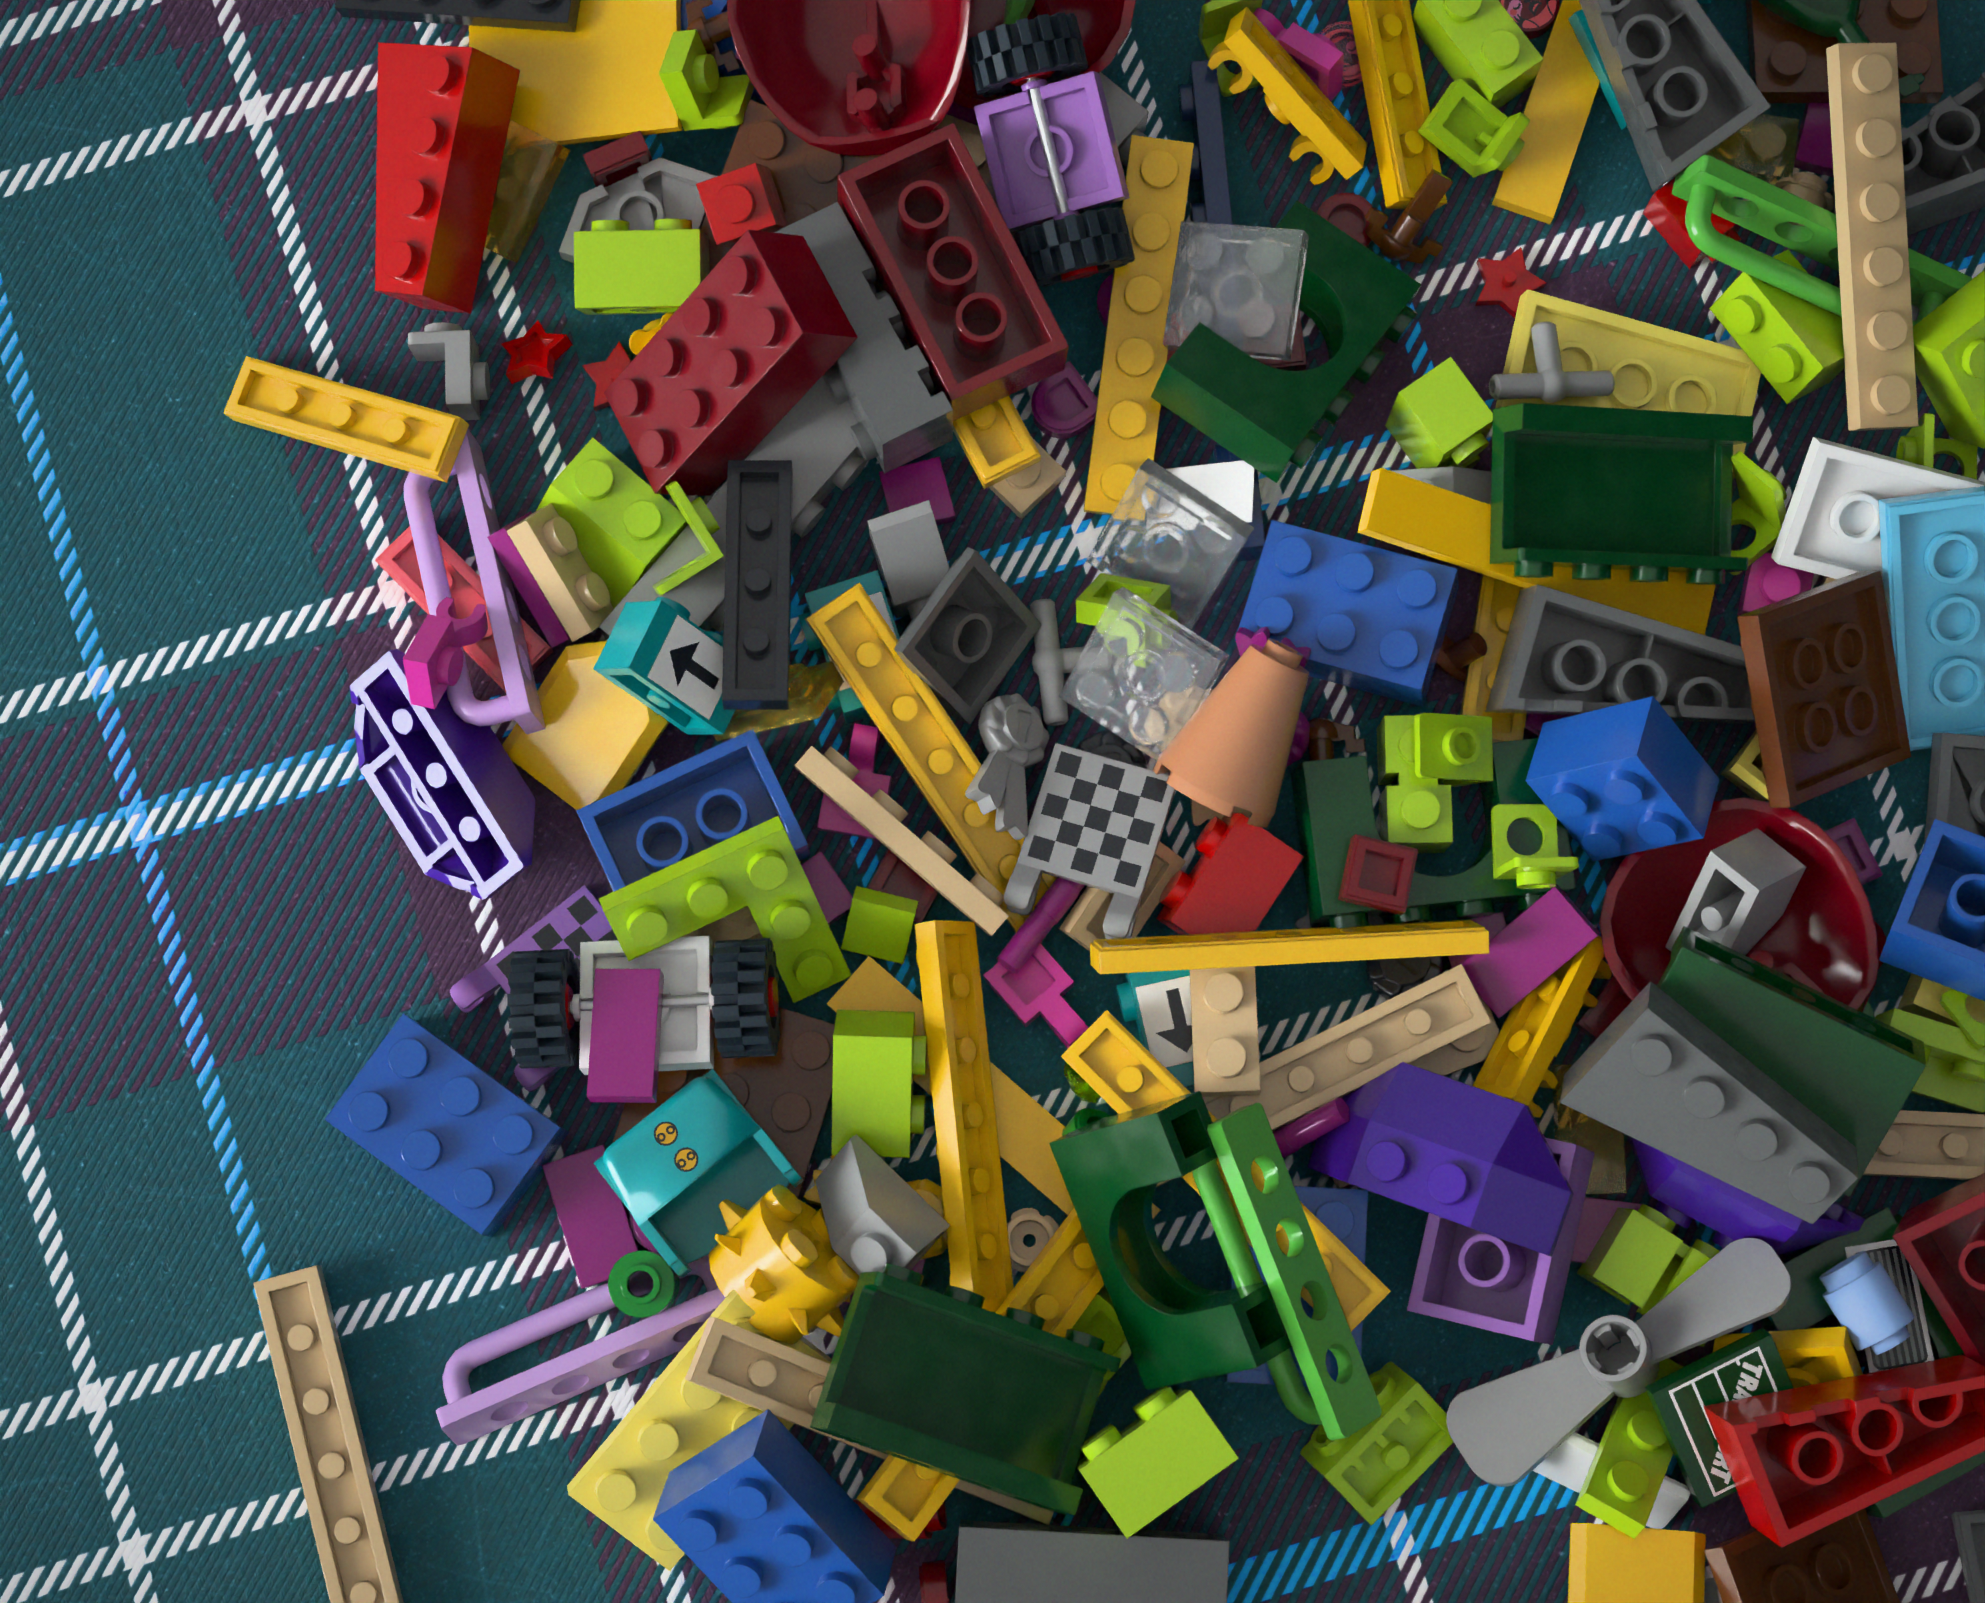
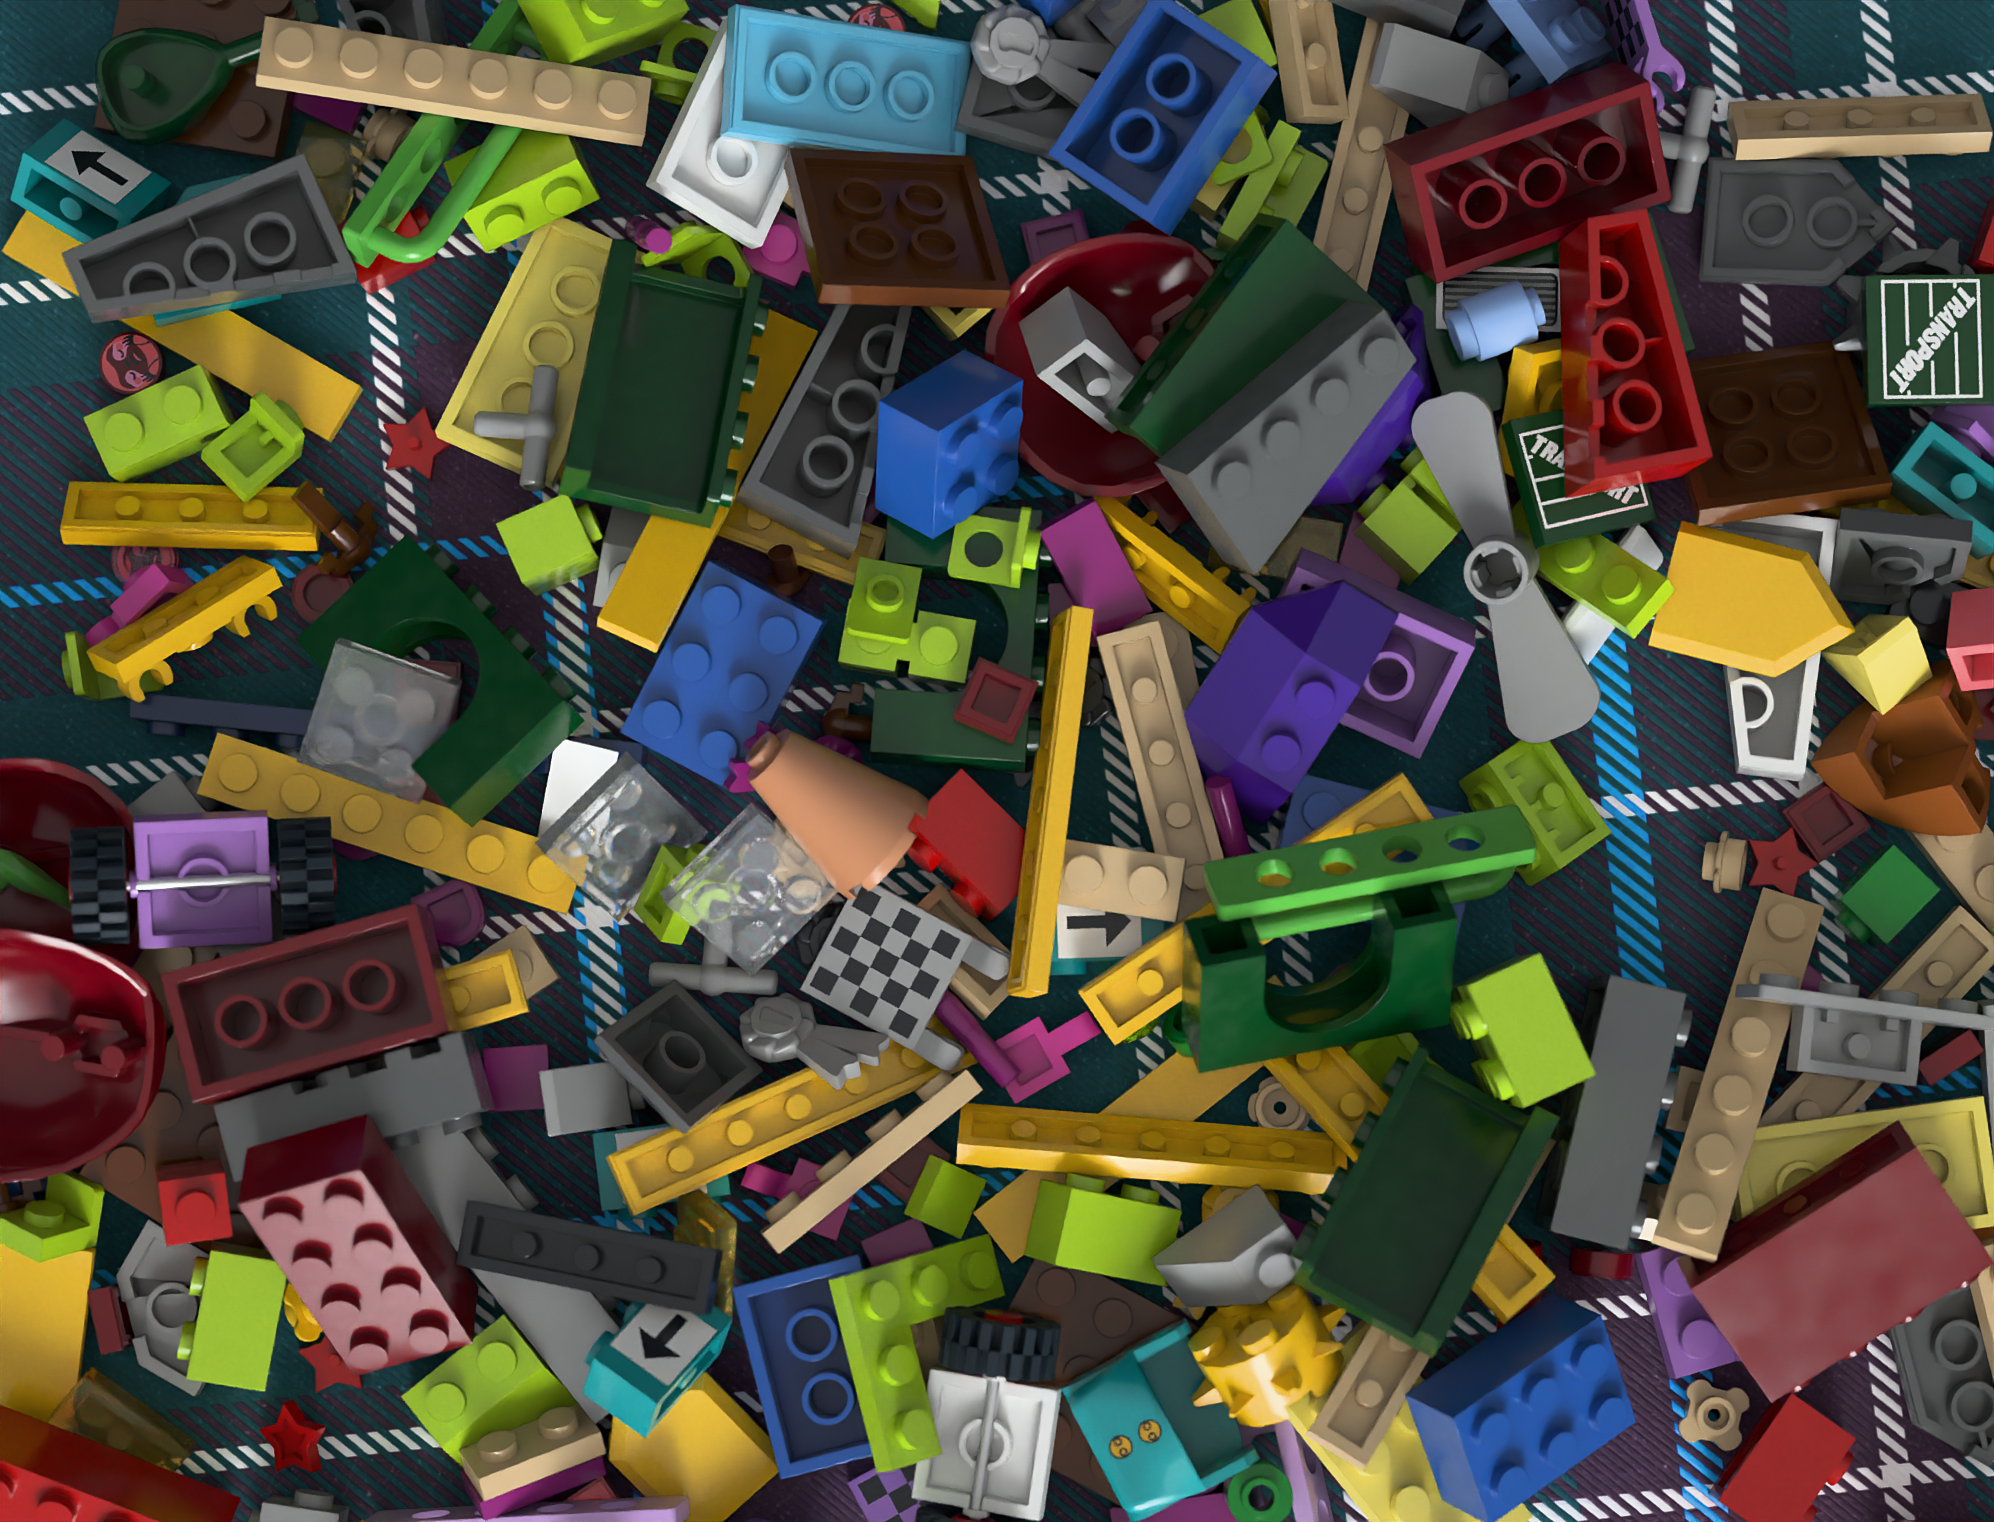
camera: 80 degrees left, 5 degrees up
magenta tile [587,969,664,1103] -> none
lime bracket [652,481,724,596] -> none
none -> magenta piece [625,216,672,254]

